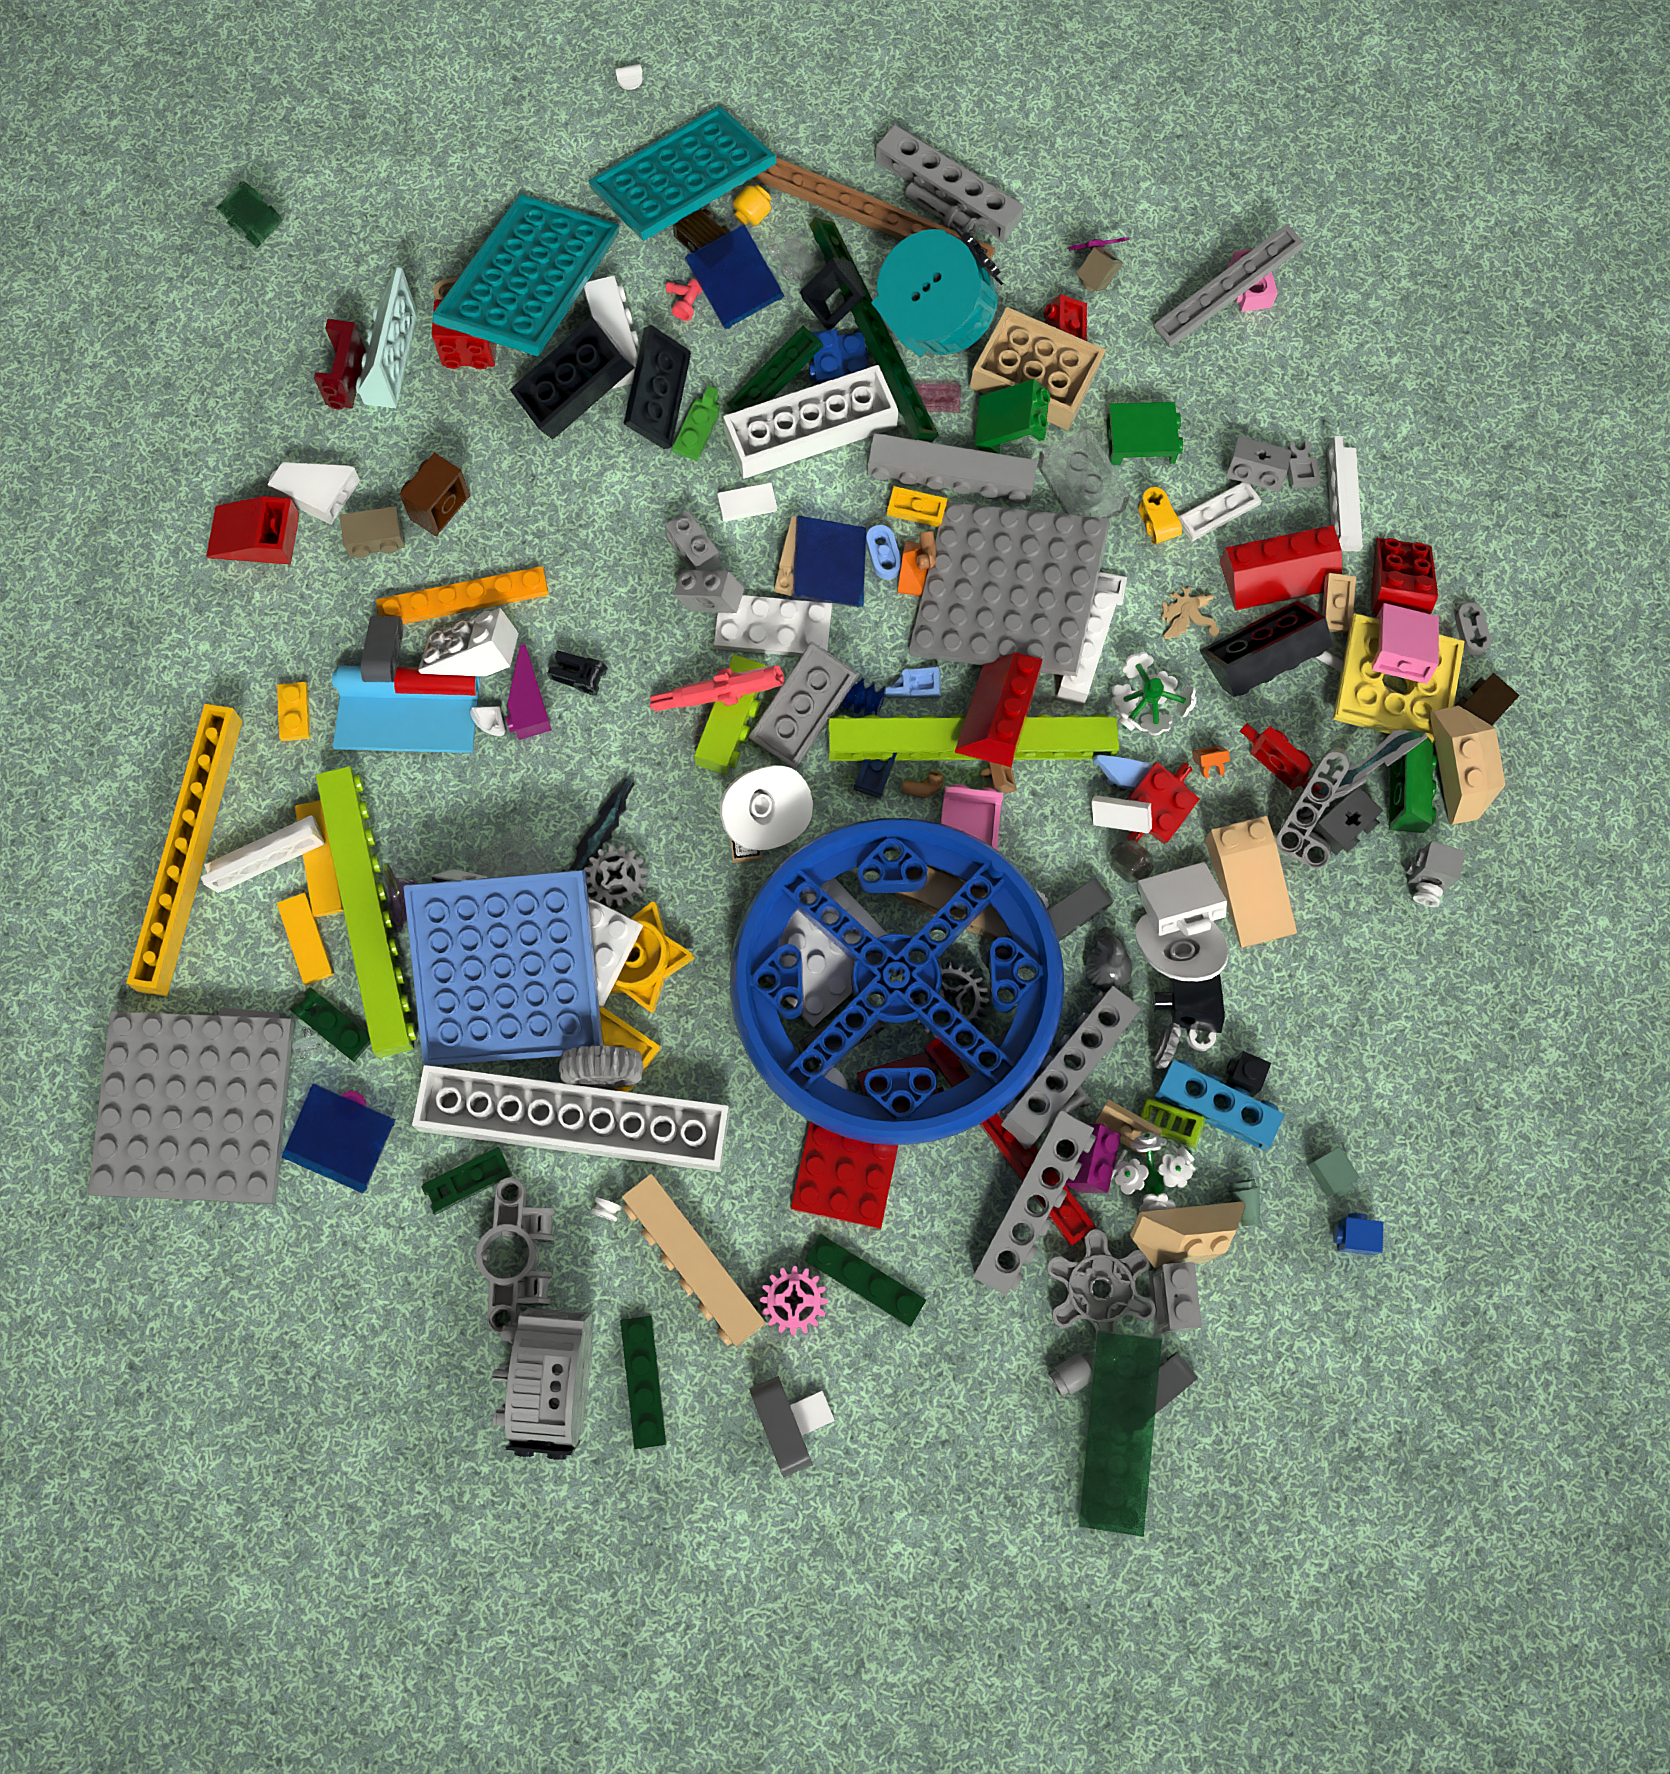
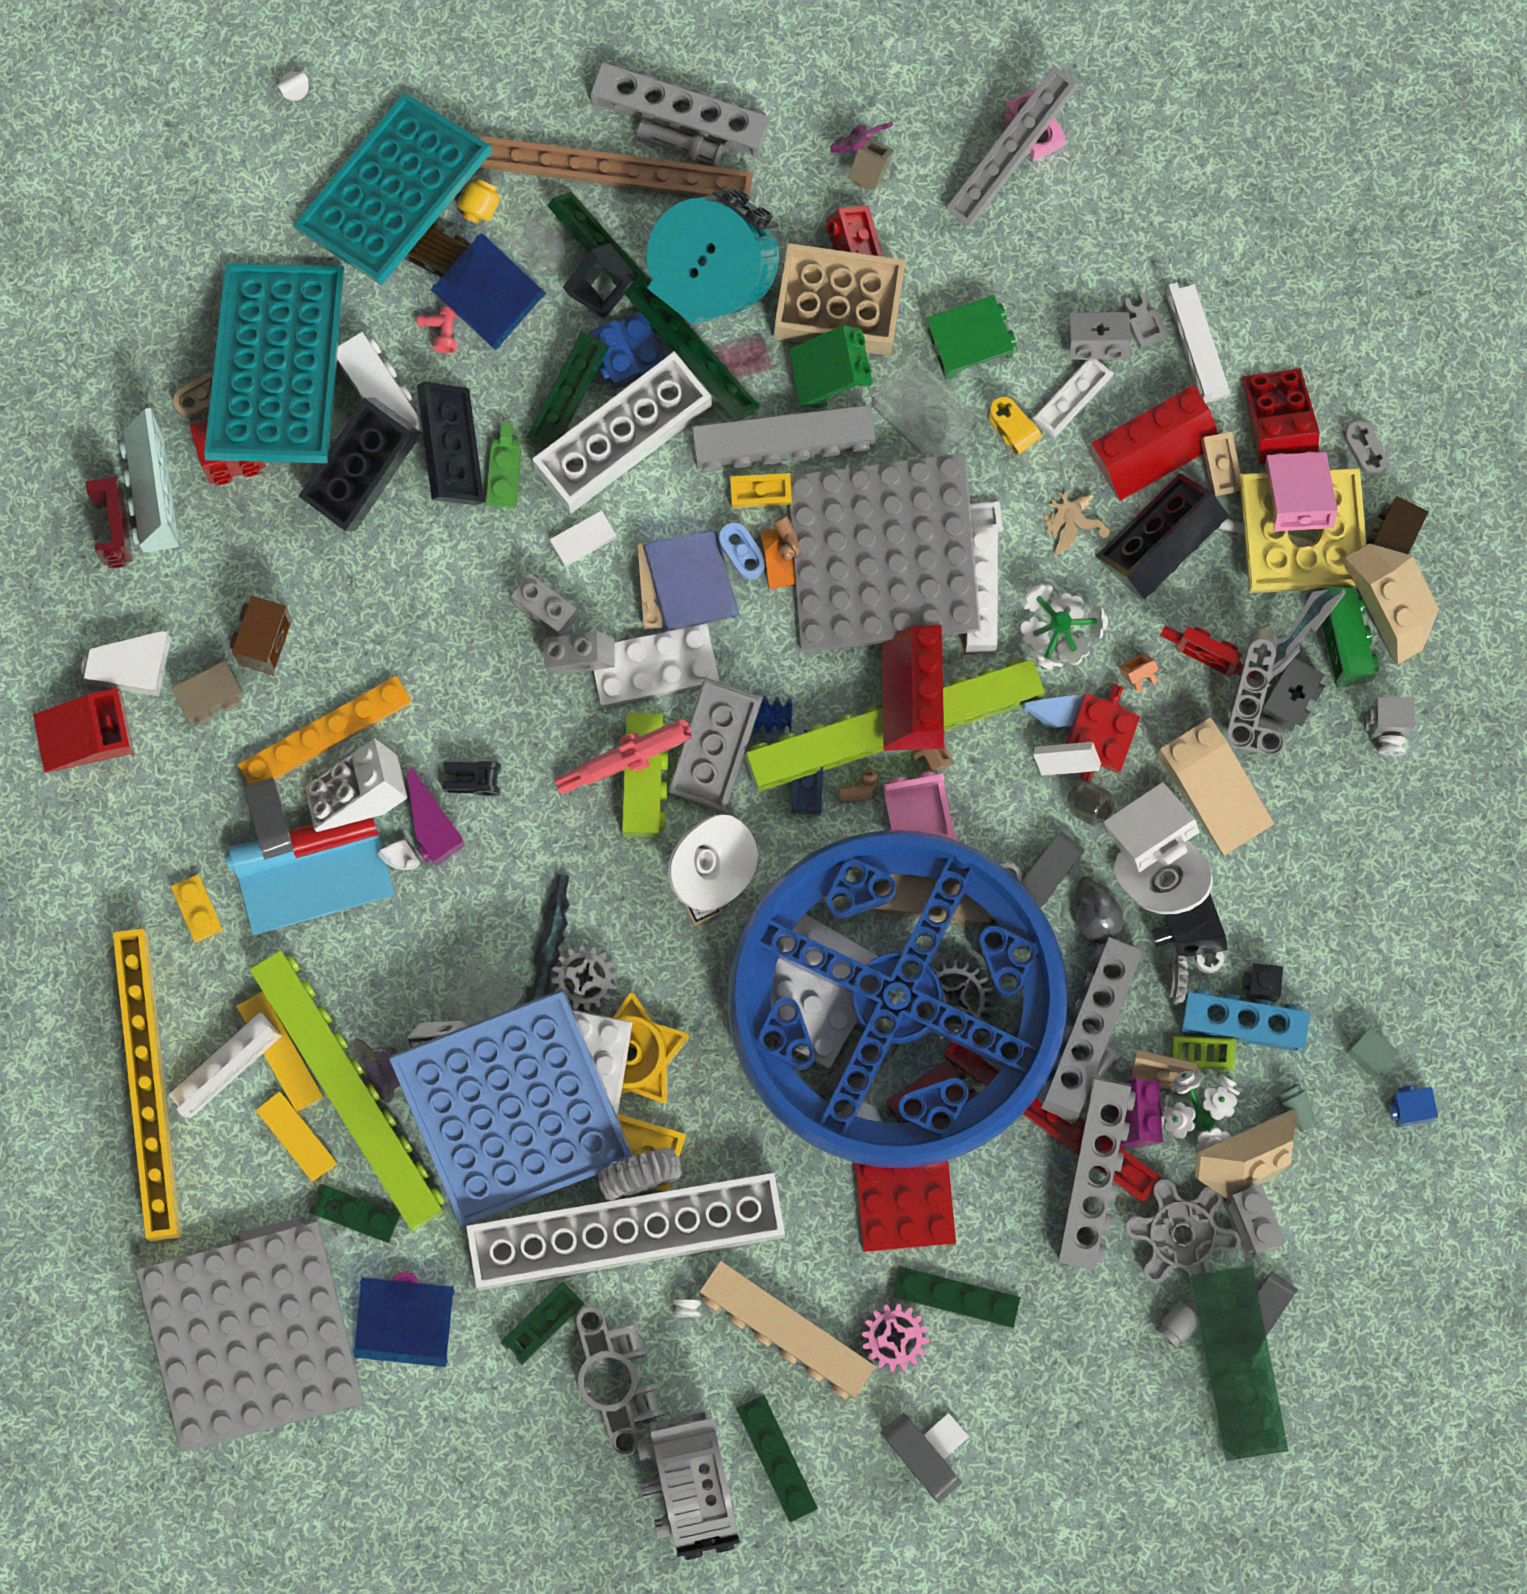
camera: 15 degrees left, 5 degrees up
light blue slope [885,667,941,698] -> none

